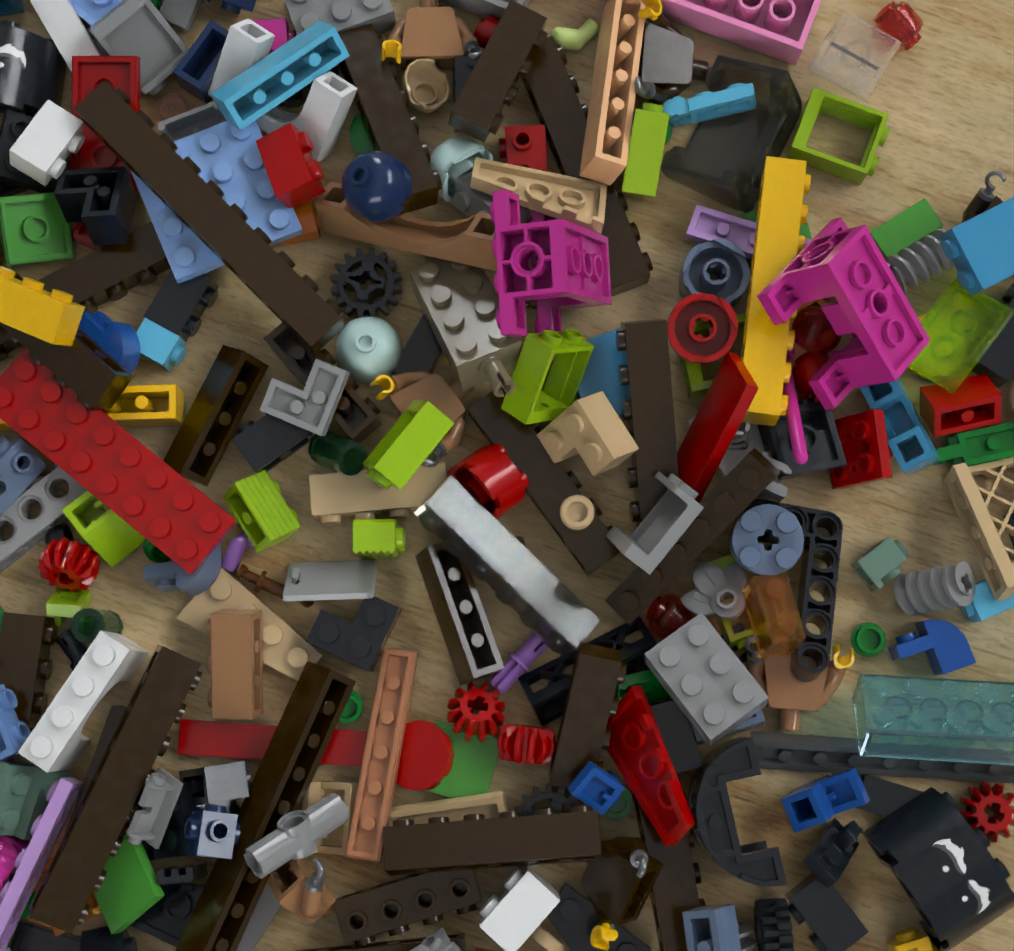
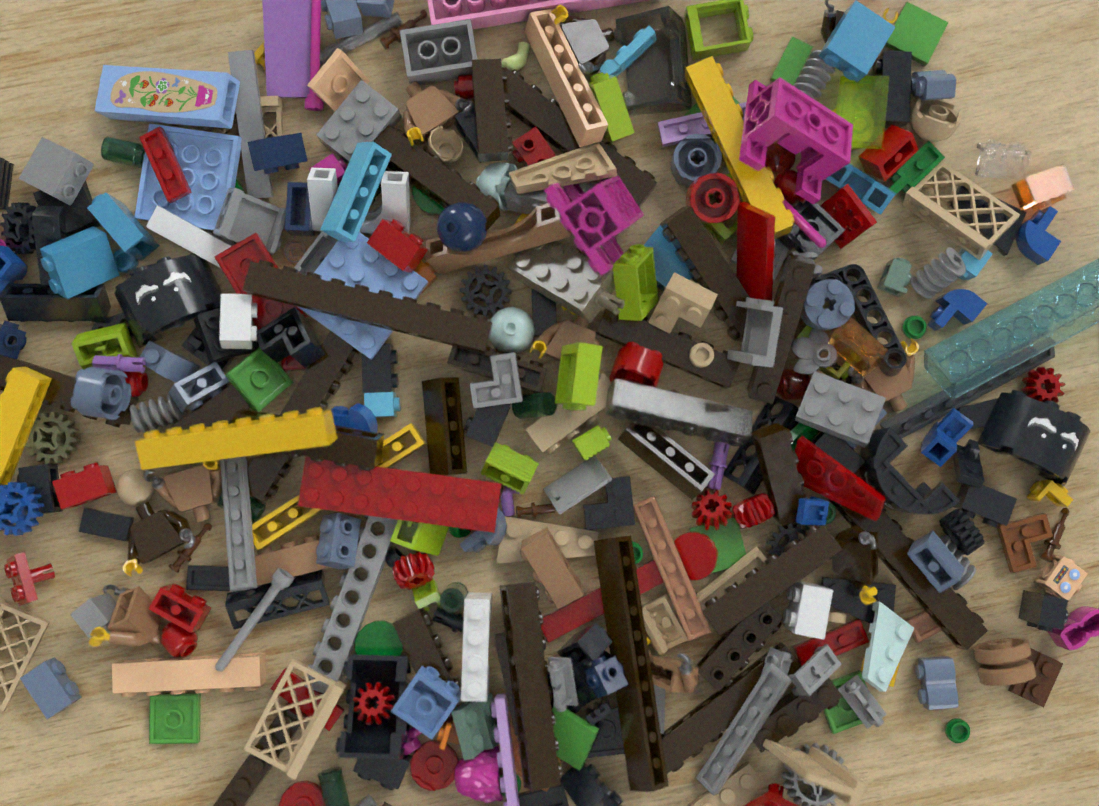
camera: 40 degrees left, 5 degrees up
light grey piece [243,793,350,879] -> none

